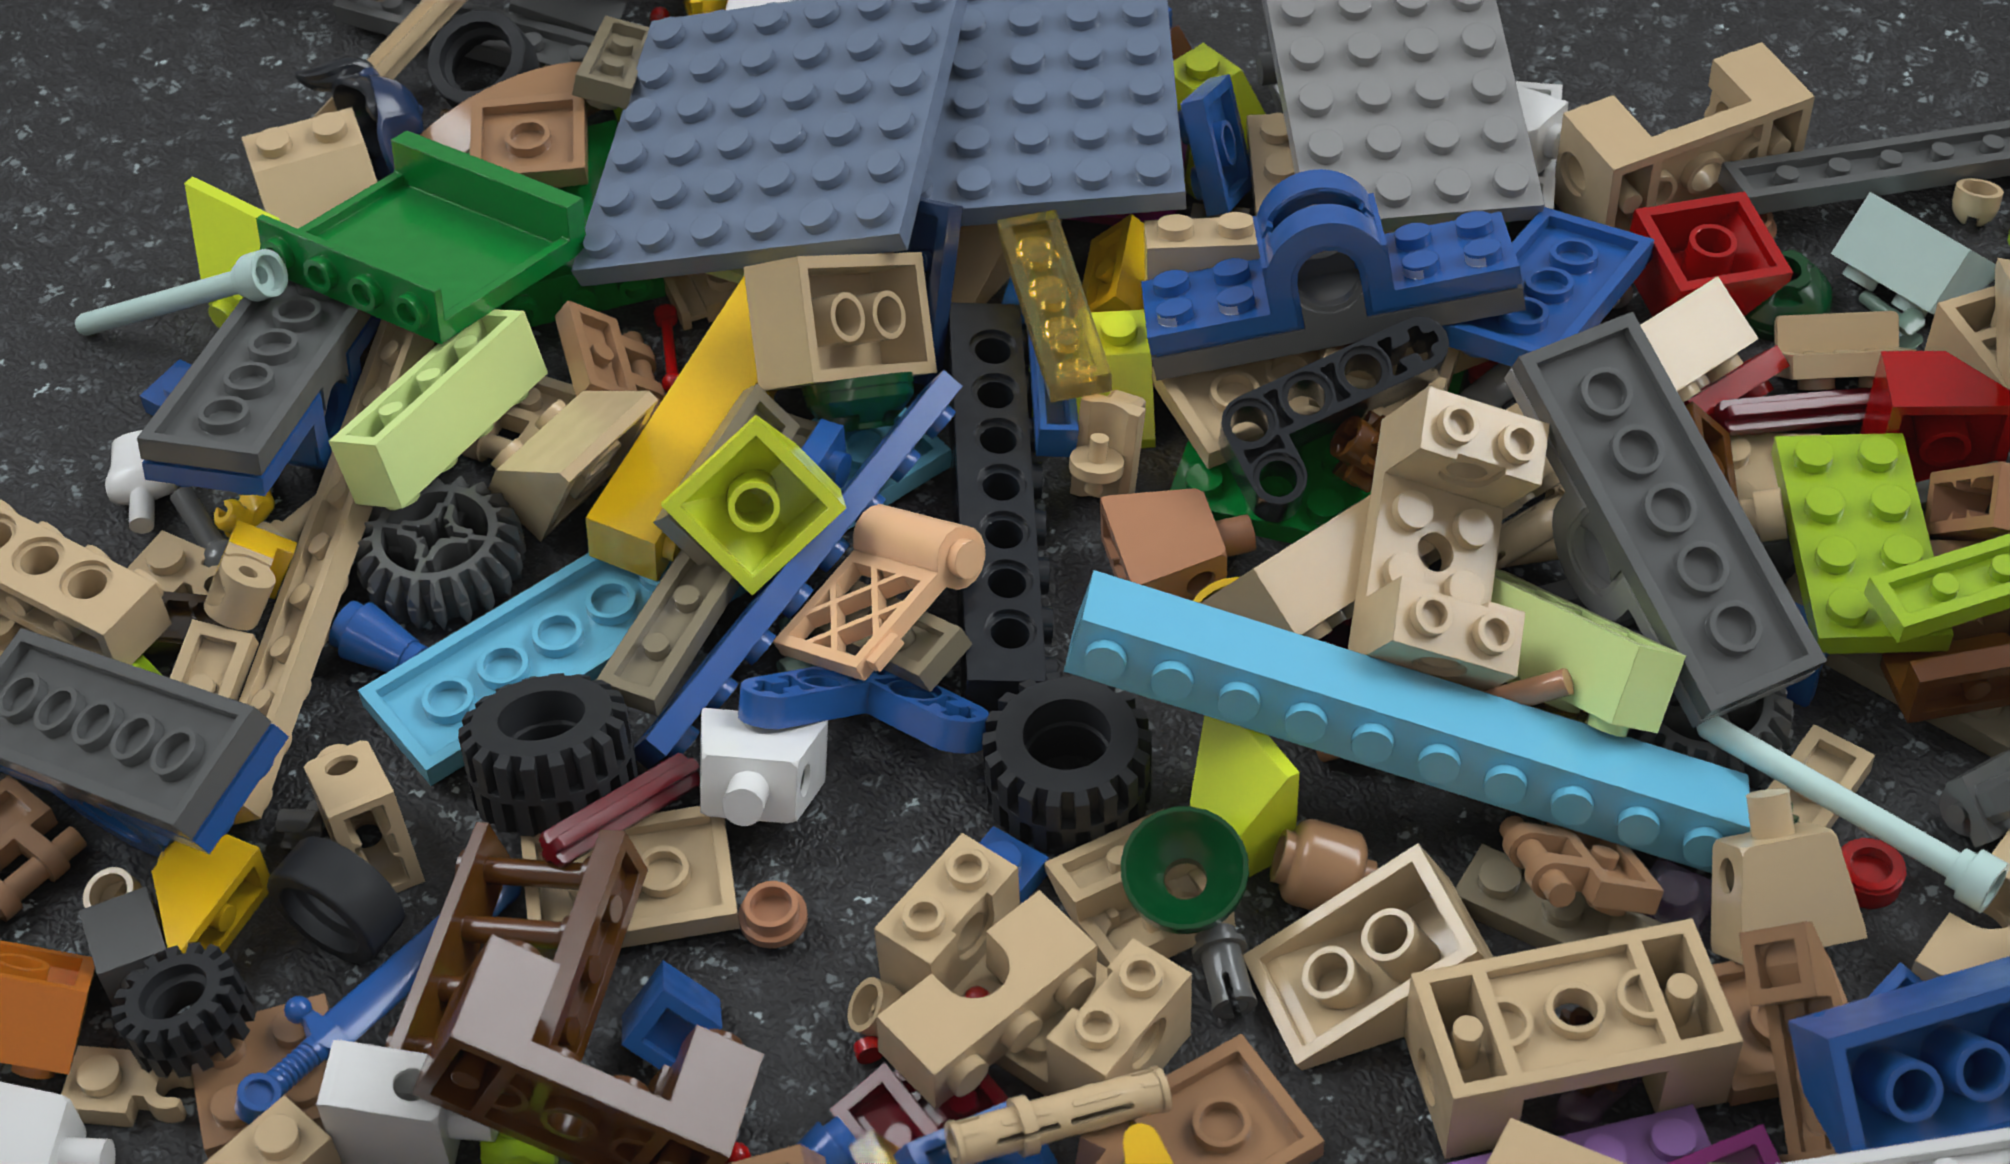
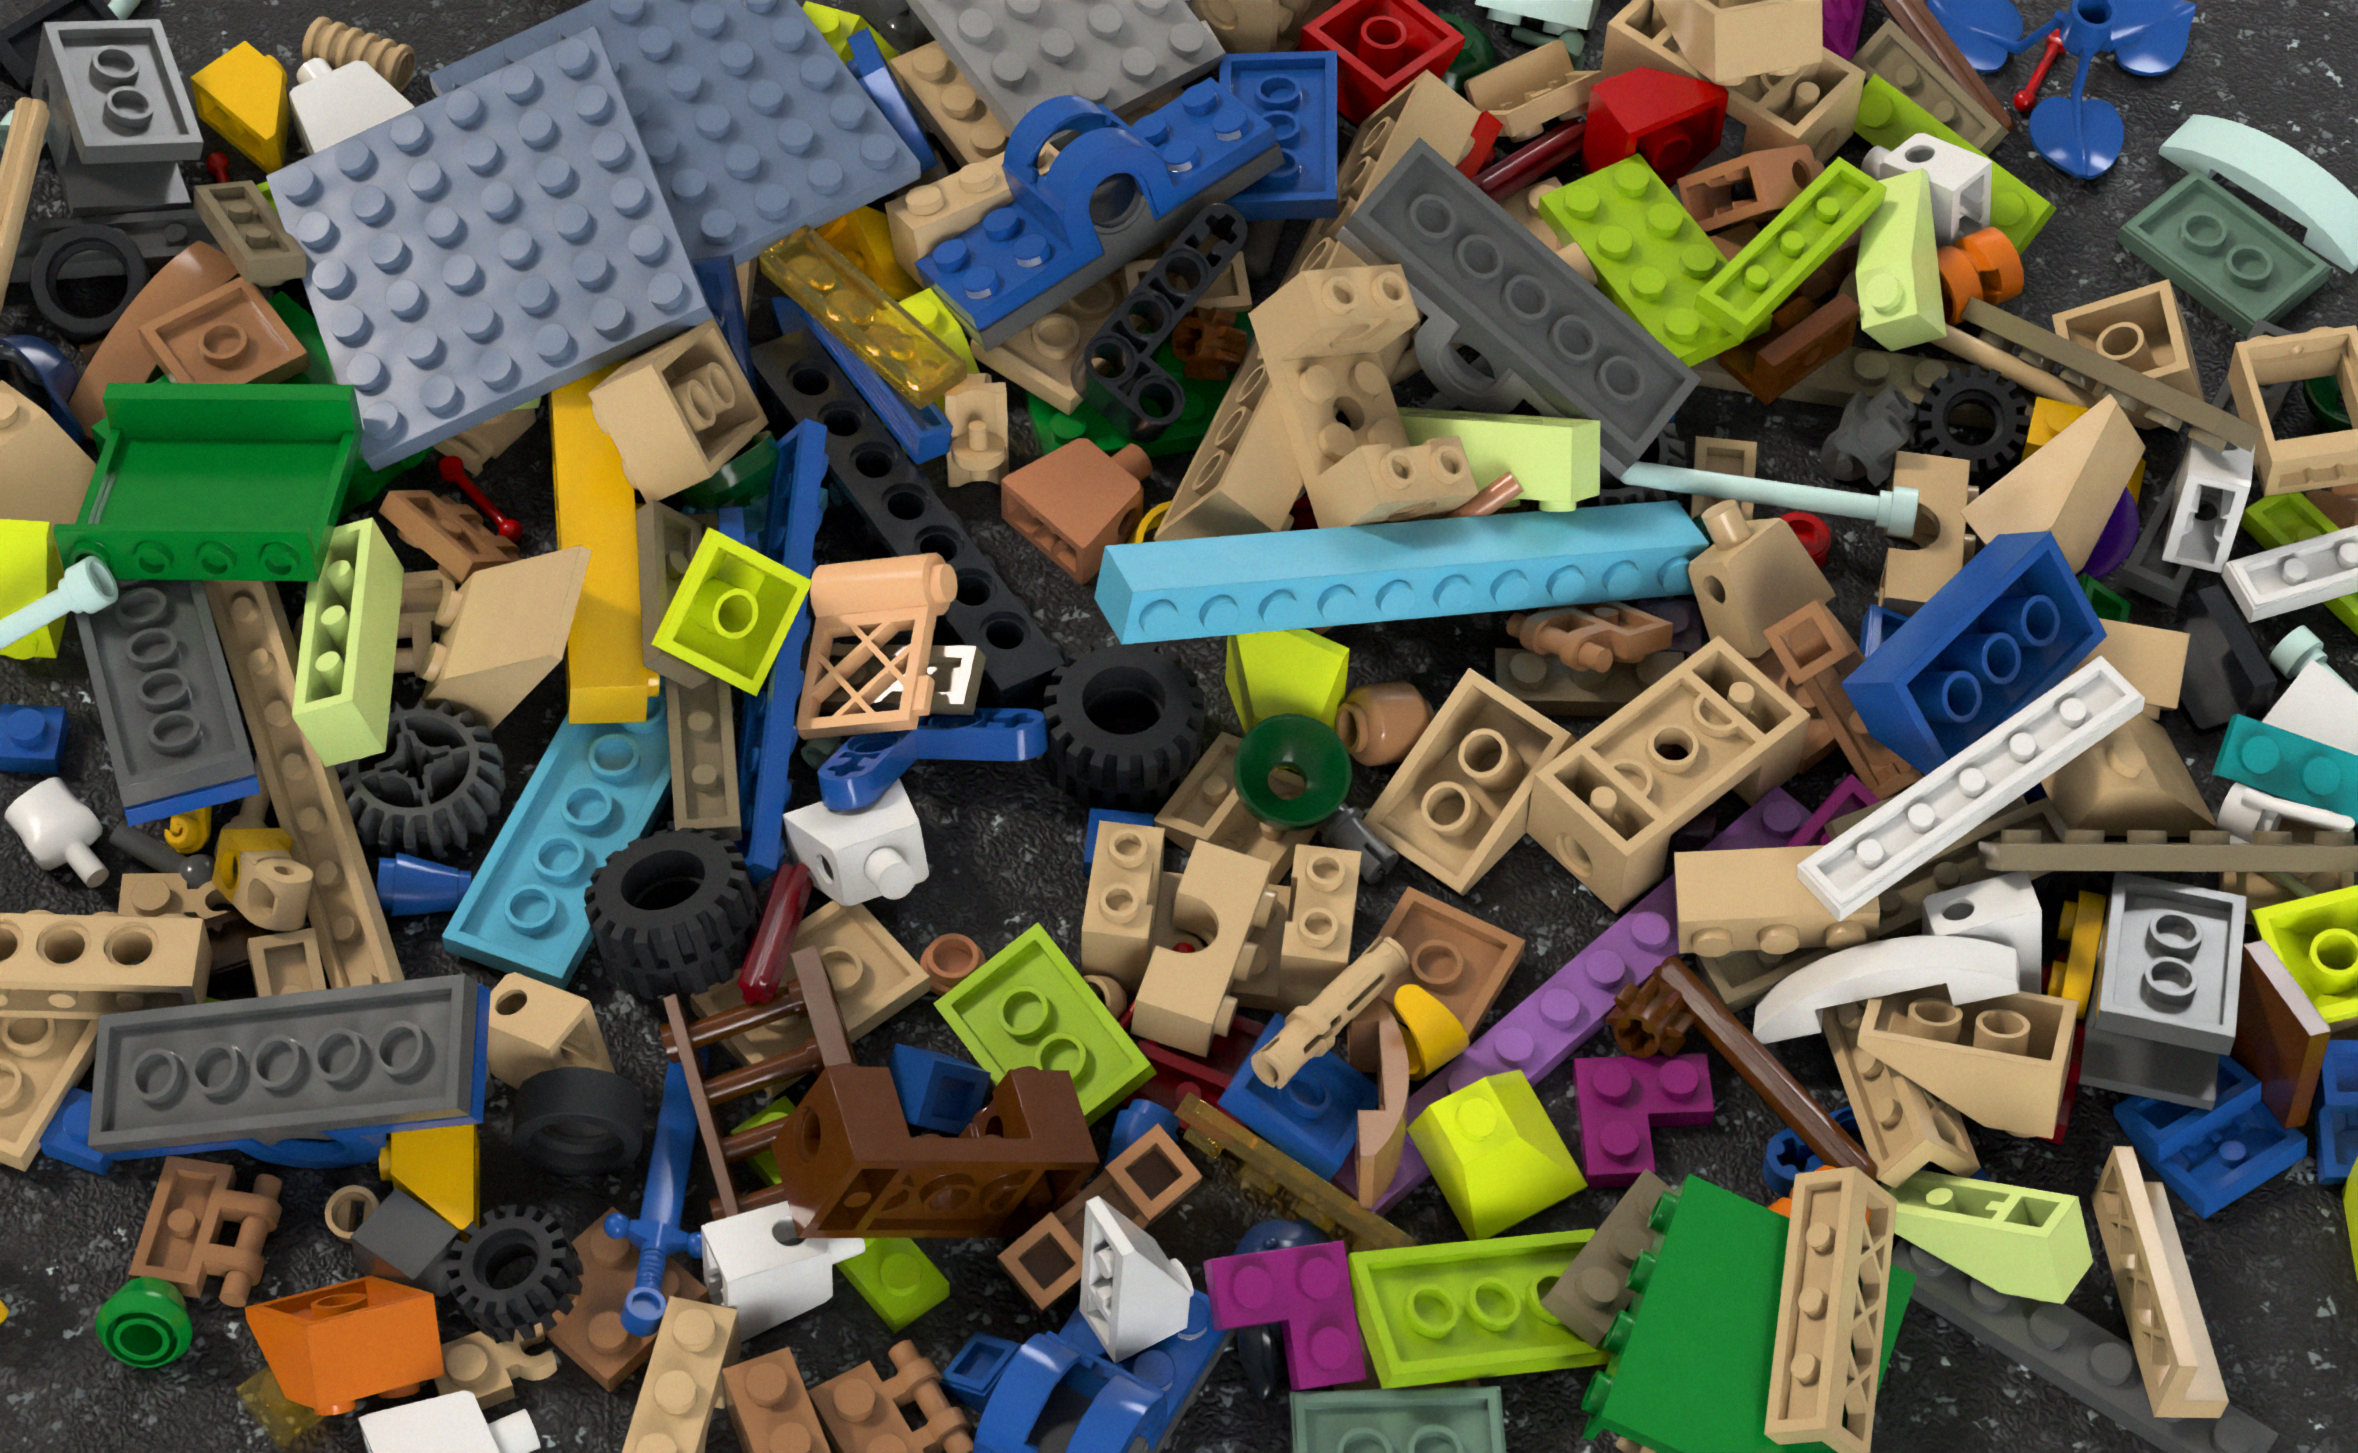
camera: 35 degrees left, 5 degrees up
none -> lime plate [933,922,1157,1127]

